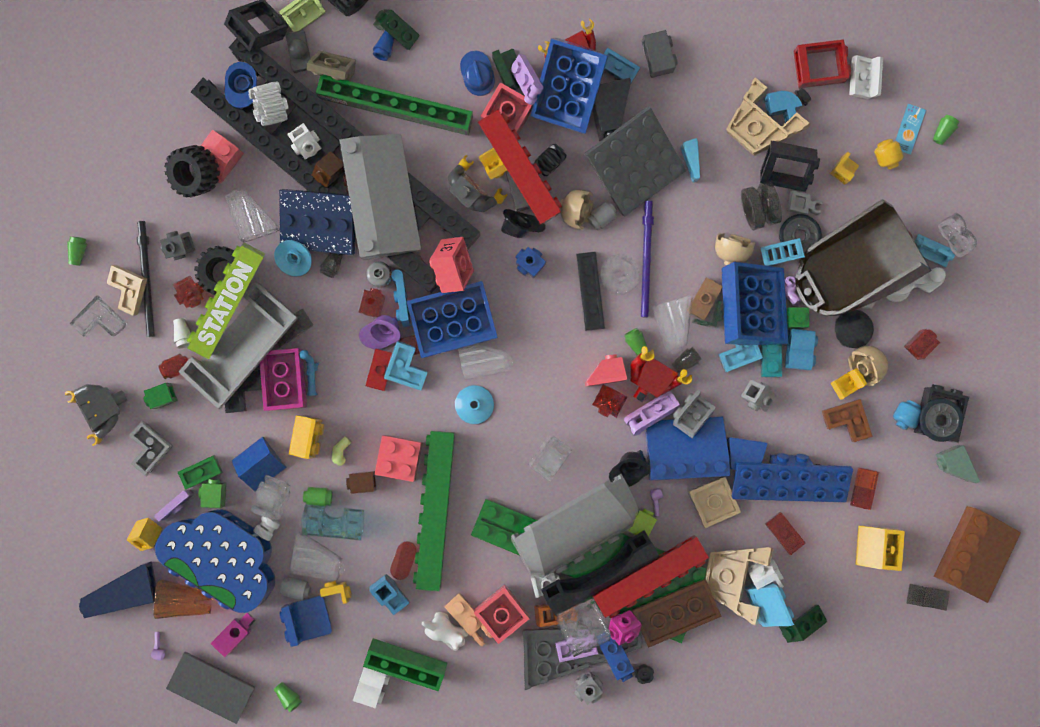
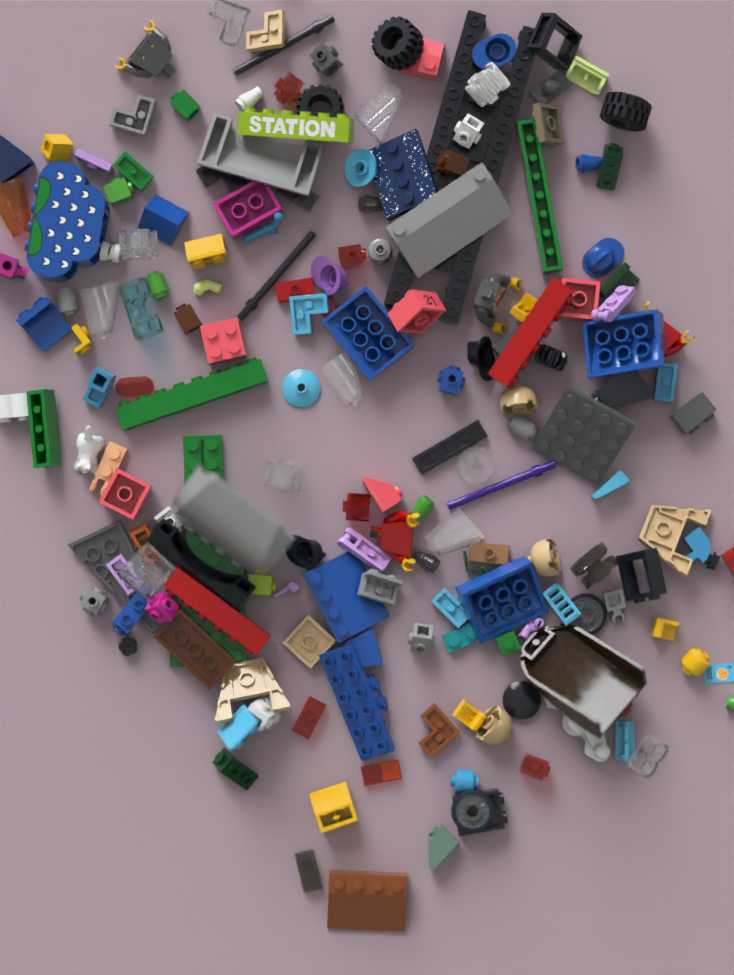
camera: 65 degrees right, 0 degrees up
clear red brick [159,354,188,379] -> none
dark azure plate [391,269,411,327] -> none
dark azure brick [785,329,818,370] -> none
none -> black bar [237,231,316,321]

